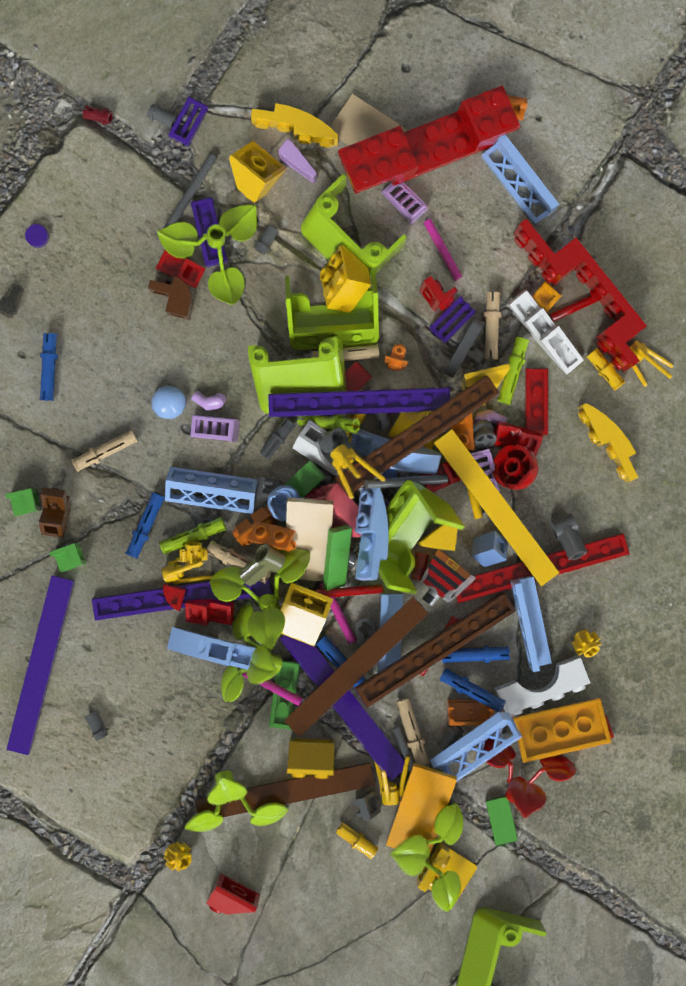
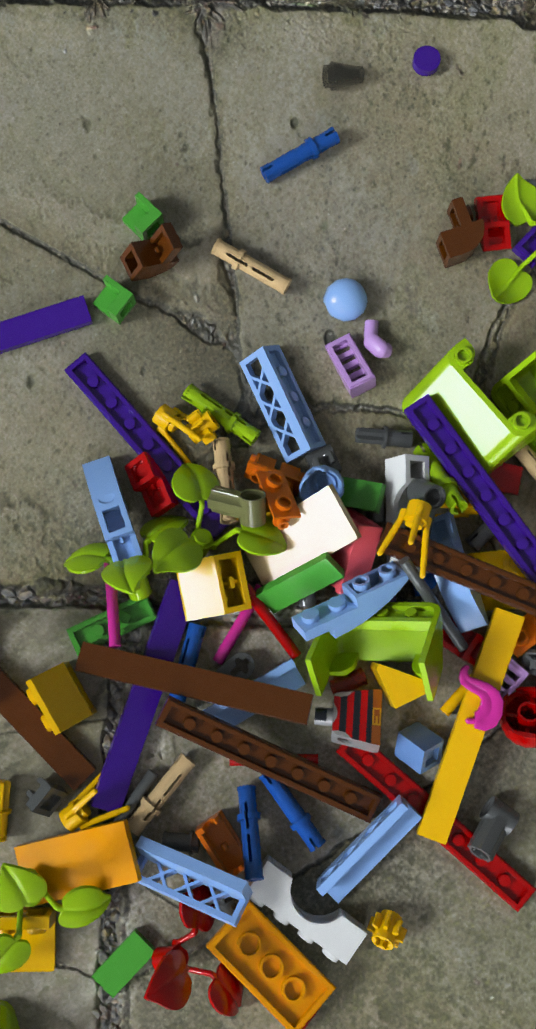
camera: 55 degrees right, 5 degrees down
blue pin [125,492,165,559] -> none
red tile [163,584,186,611] -> none
none -> dark pink piece [459,665,504,731]

